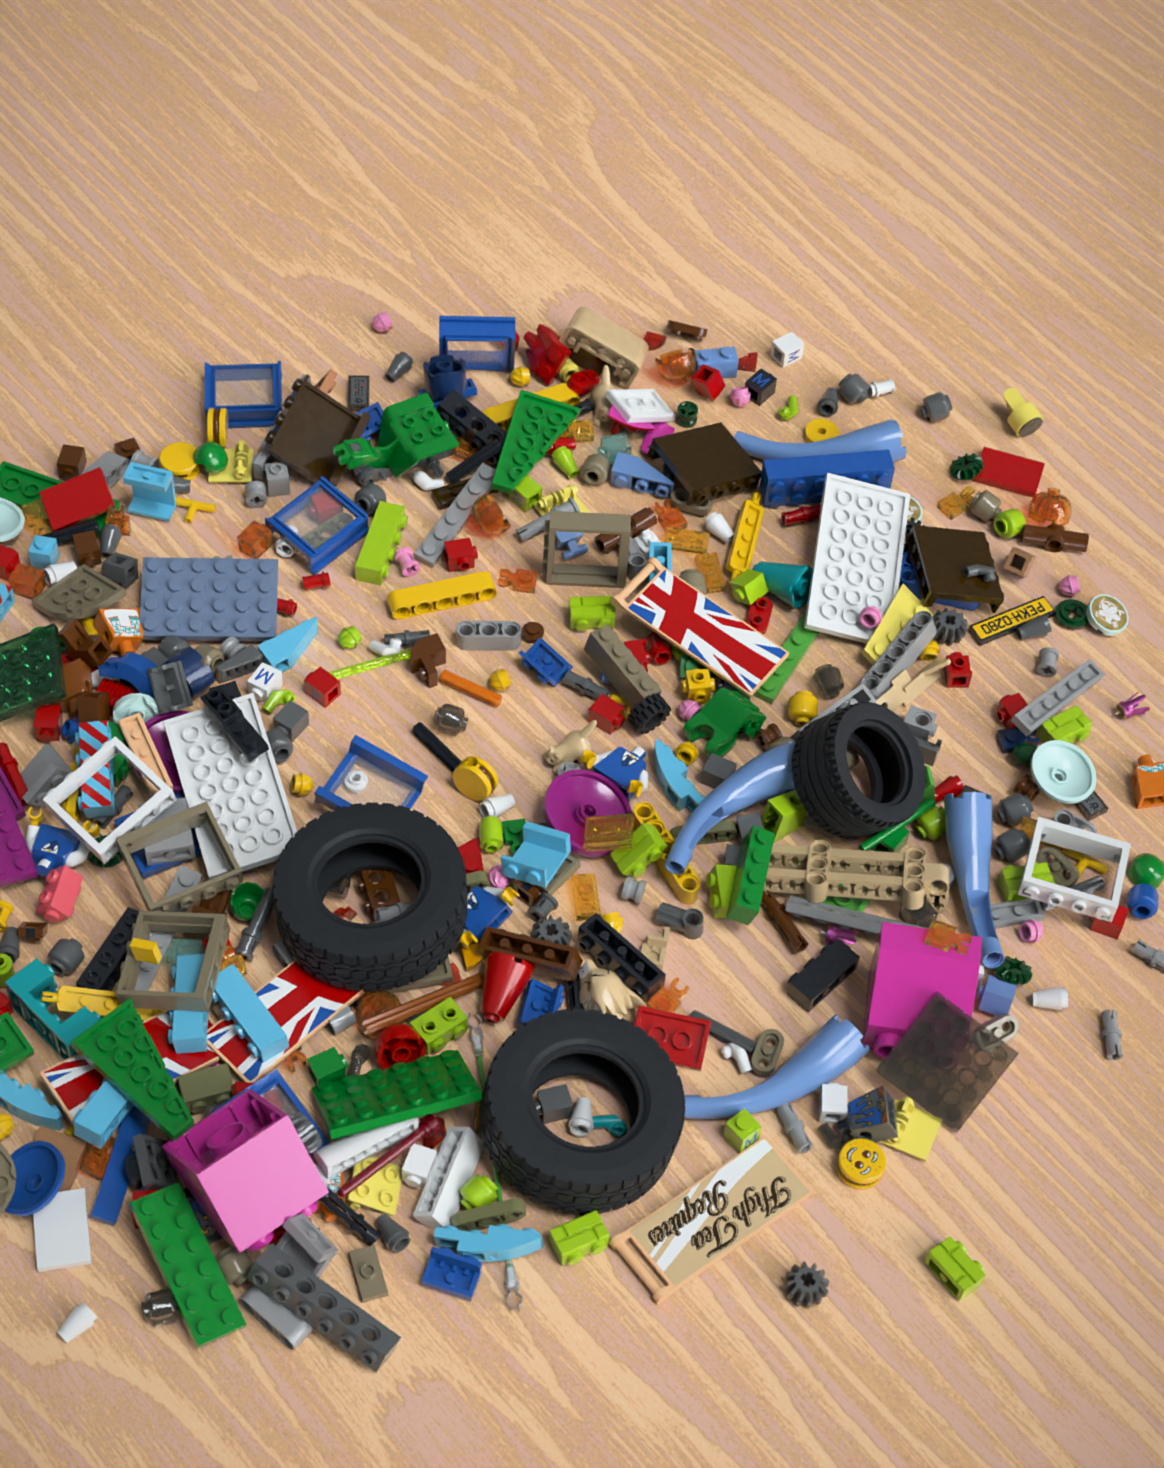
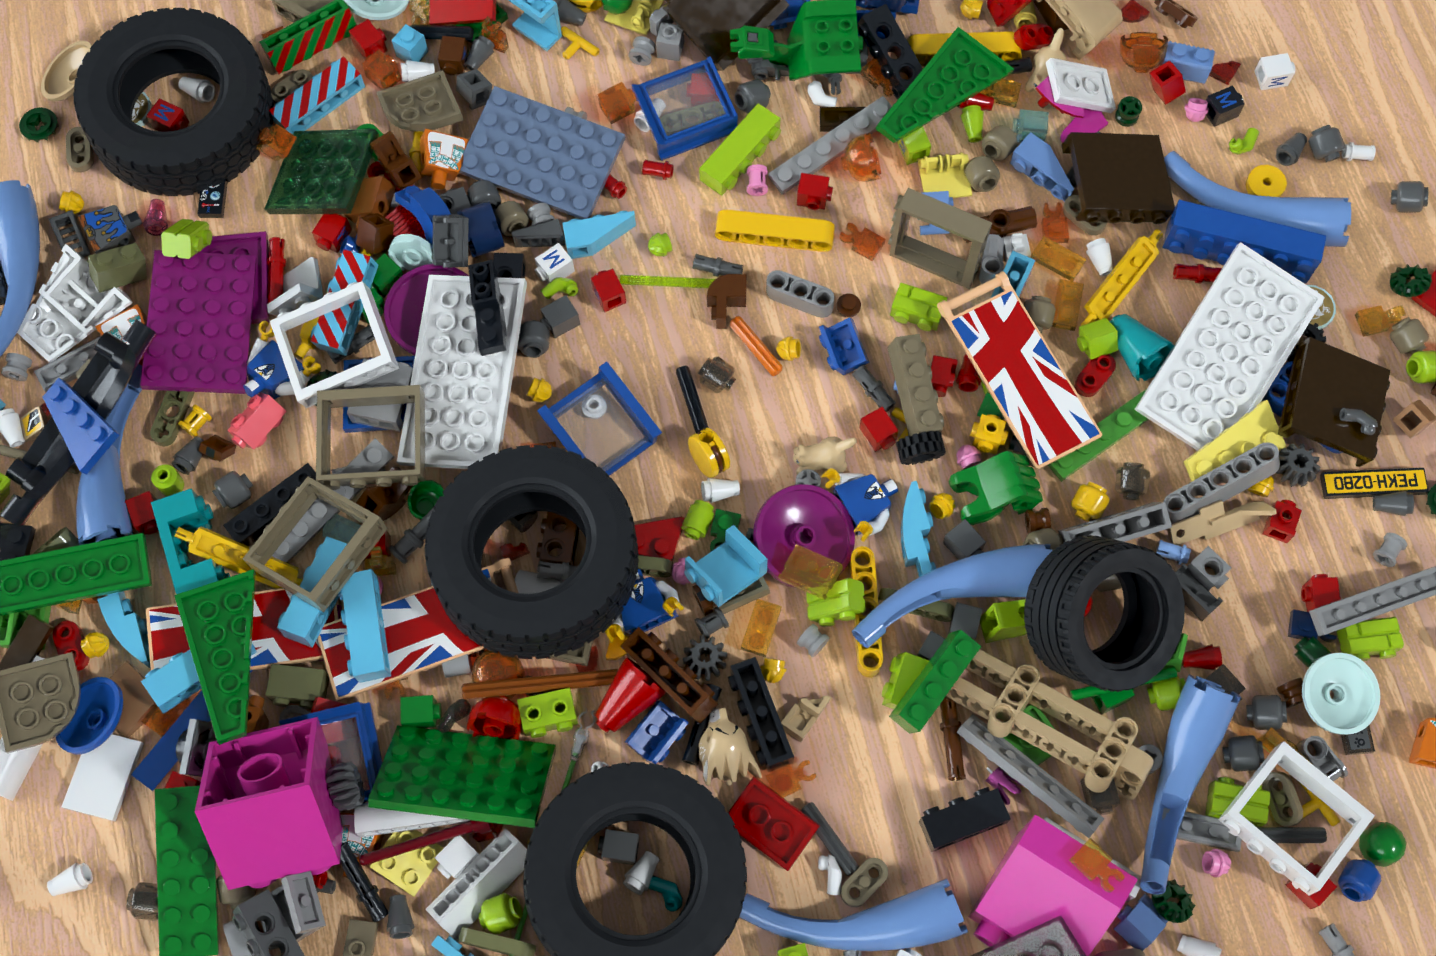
camera: 30 degrees right, 15 degrees up
light nougat tile [118,713,173,797] -> none
yellow tile [129,938,162,964] -> none
white arm [369,638,402,656] -> none
black axle [446,439,503,483] -> none
light grey pin [516,496,580,542] -> none
dark grey piece [655,902,704,940] -> none
bright pink plate [860,606,882,628] -> none
none -> dark tan head [965,156,1000,192]

